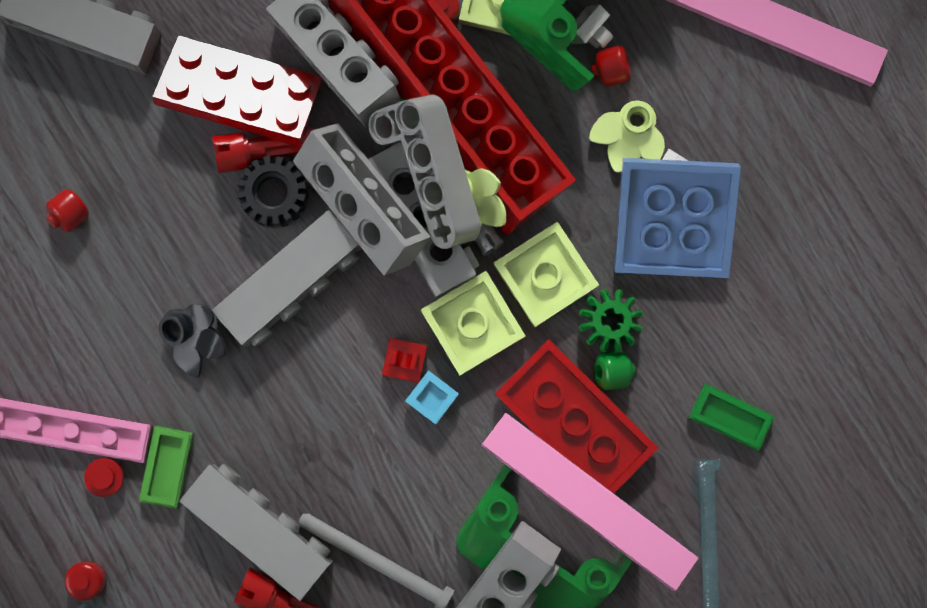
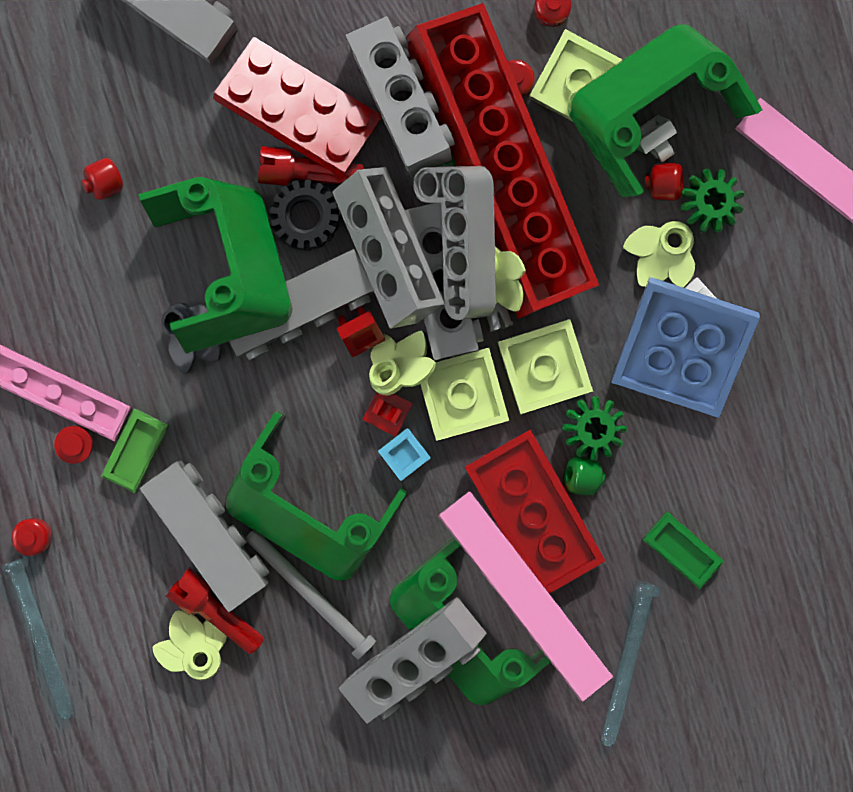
camera: 15 degrees right, 5 degrees up
none -> green windscreen [138,177,293,354]
none -> green windscreen [225,411,407,581]
none -> red tile [336,307,385,358]
none -> yellowish green plate [369,331,436,396]
none -> green gear [680,169,745,233]

